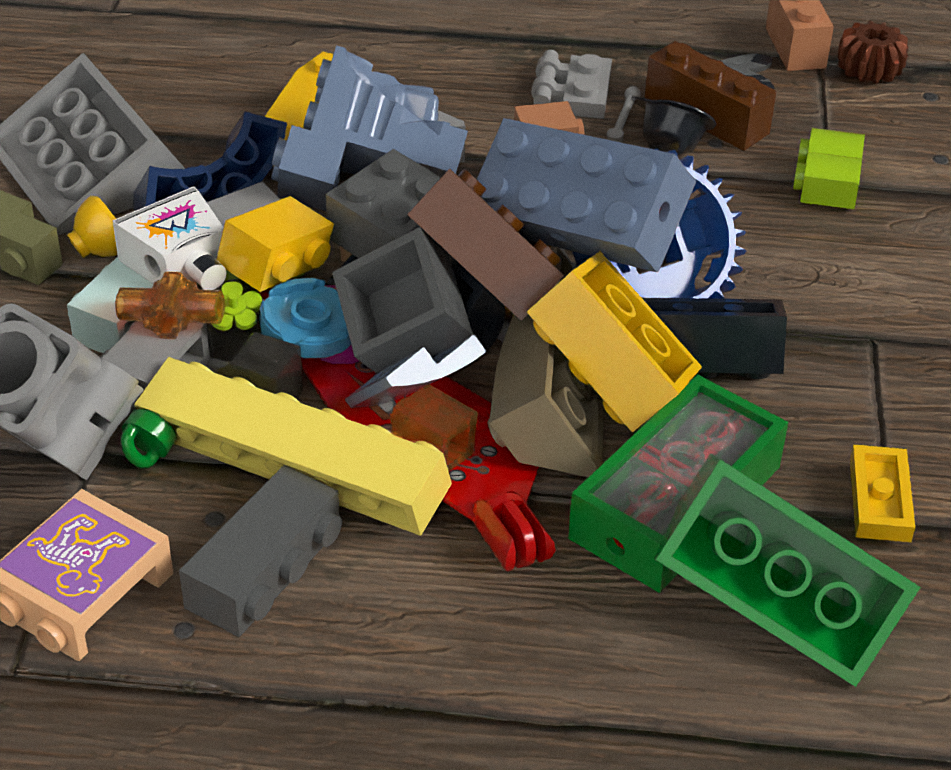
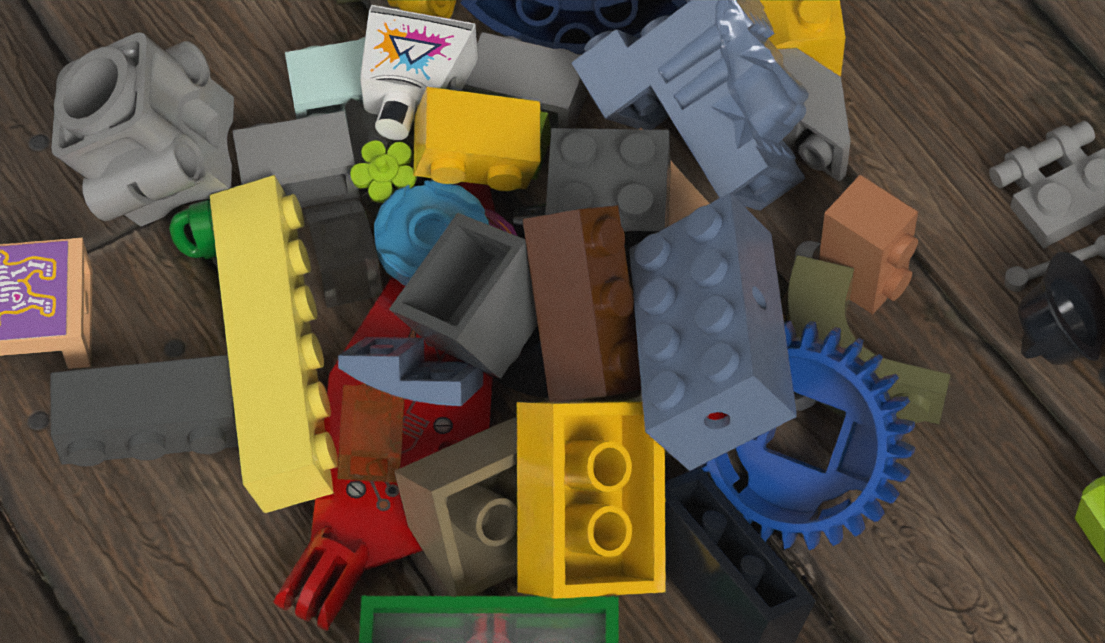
camera: 55 degrees right, 15 degrees up
clear orange axle [115,272,225,339] -> none

